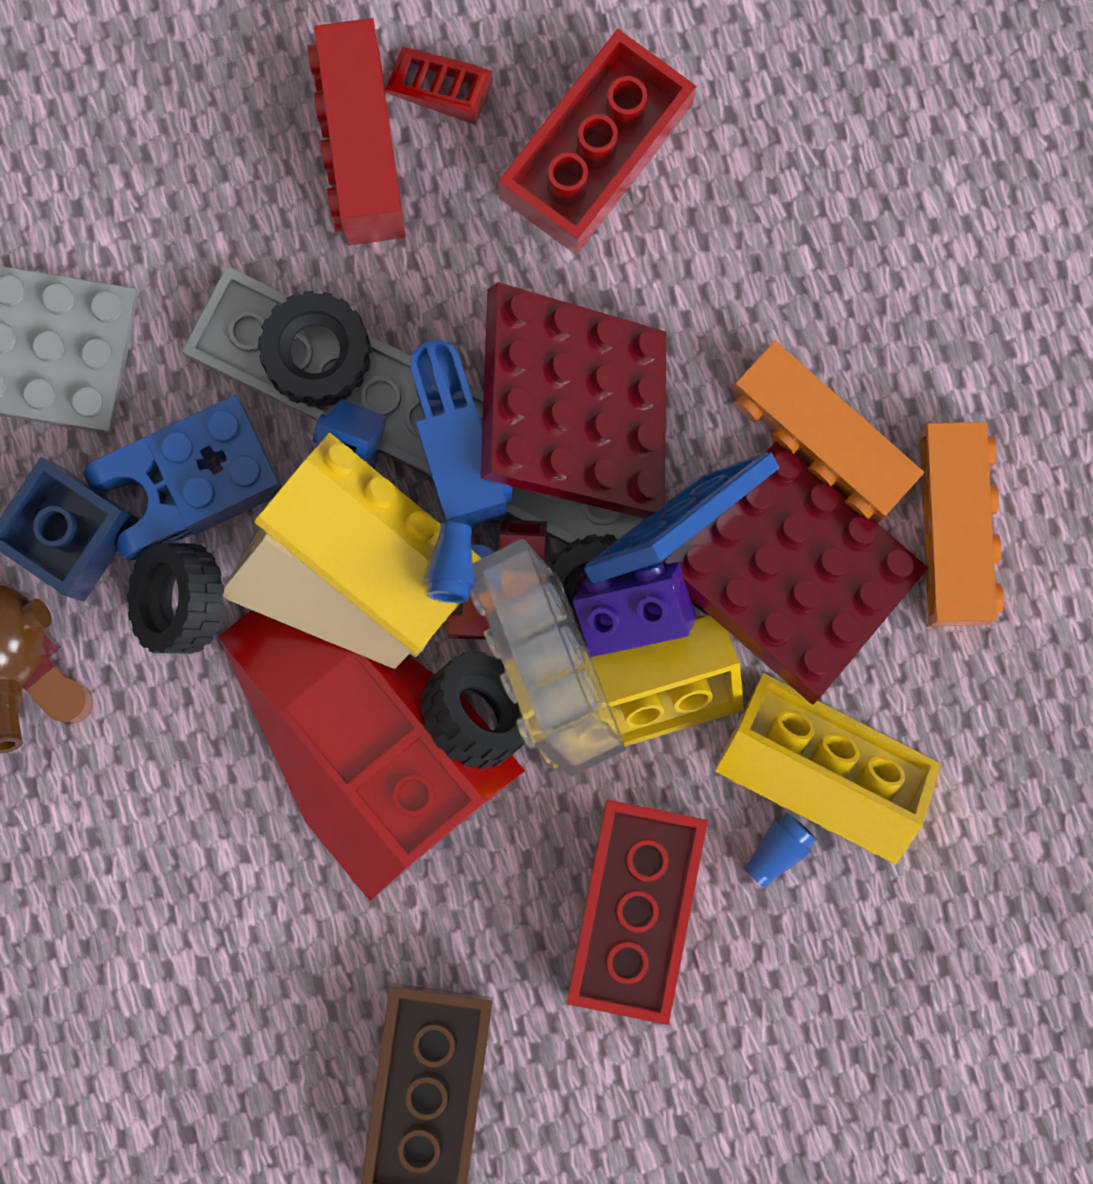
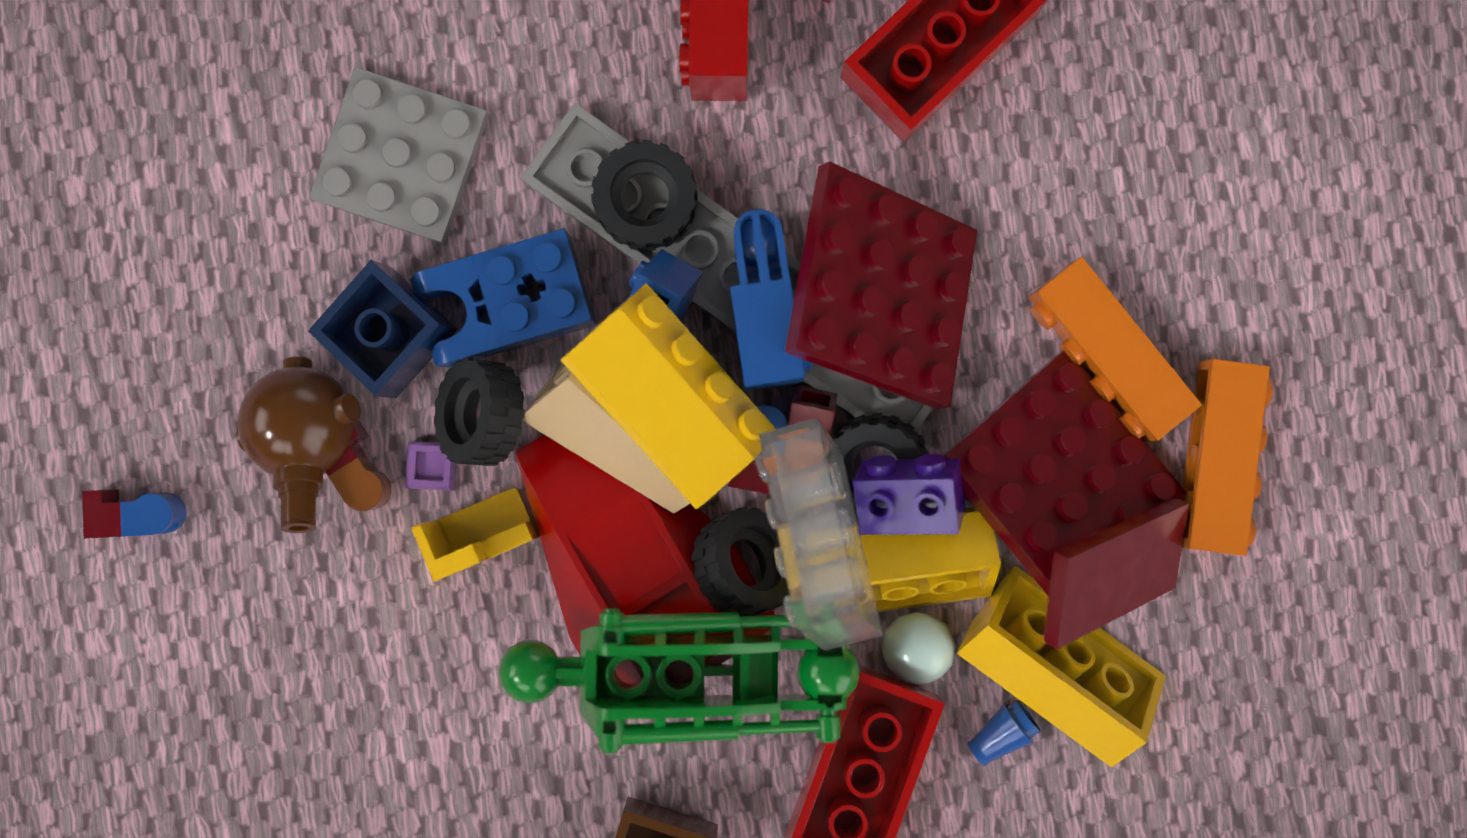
camera: 15 degrees right, 5 degrees up
blue cone [423,522,475,603] -> none
blue tile [584,452,779,584] -> none
none -> medium lavender tile [405,441,456,491]
none -> yellow panel [411,488,539,582]
none -> green piece [498,603,860,754]
none -> light aqua hair [881,612,956,684]
none -> dark red tile [1043,498,1189,649]

